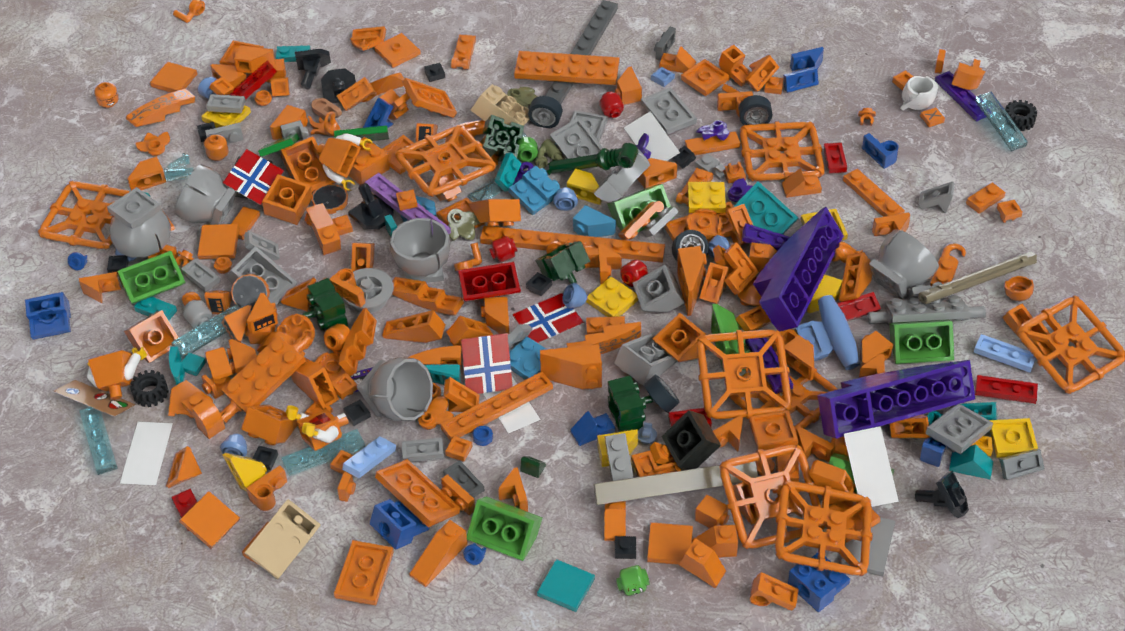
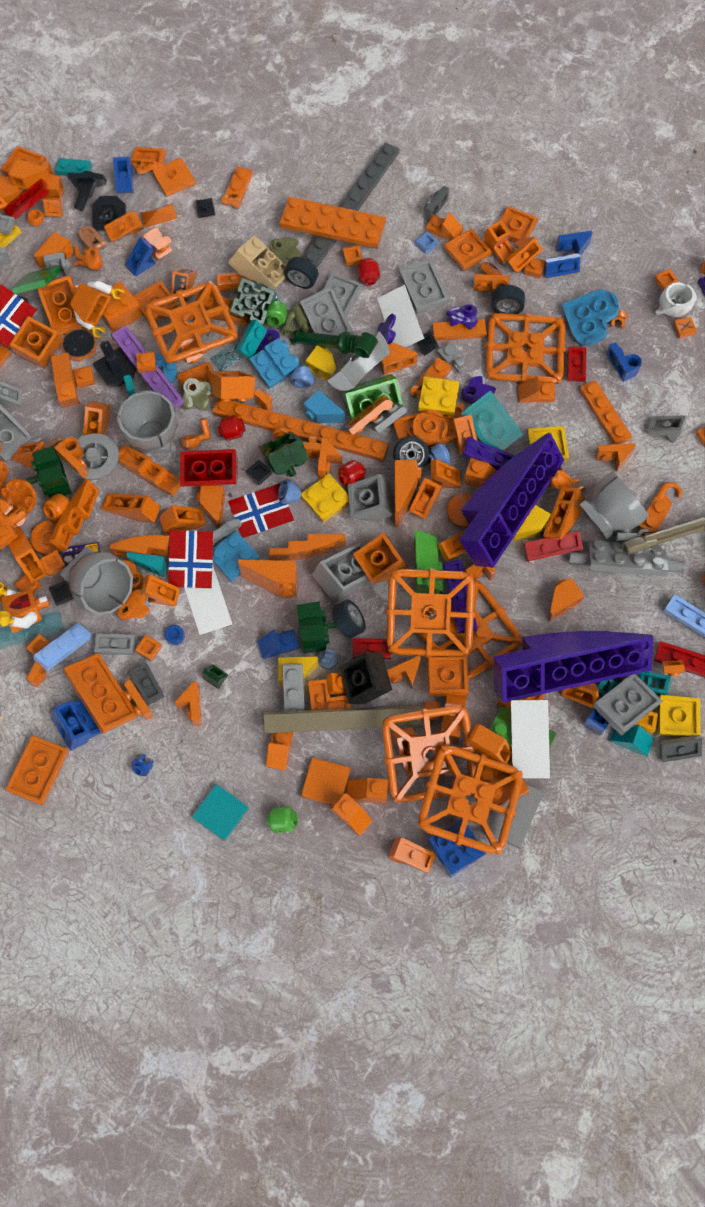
camera: 10 degrees right, 20 degrees up
green tile [334,126,389,141] -> none
orange plate [402,78,457,118] -> none
orange slope [409,520,467,587] -> none
orange plate [440,372,553,441] -> none
bright green slope [467,496,543,561] -> none
orange plate [586,316,625,334] -> none
orange slope [615,66,642,105] -> none
black plate [615,536,636,559] -> none
orange brick [695,495,729,528] -> none
orange tile [723,161,746,184] -> none
orange plate [723,242,759,295] -> none
orange slope [784,335,814,381] -> none
medium blue plate [795,295,860,370] -> none
orange slope [797,427,835,462] -> none
orange slope [859,353,885,378] -> none
bright green slope [889,320,954,364] -> none
black piece [915,470,969,518] -> none
none -> blue slope [113,157,134,193]
none -> orange plate [254,389,273,411]
none -> orange plate [343,245,363,267]
none -> orange tile [499,206,538,242]
none -> dark azure plate [562,289,619,347]
none -> orange plate [663,660,685,676]

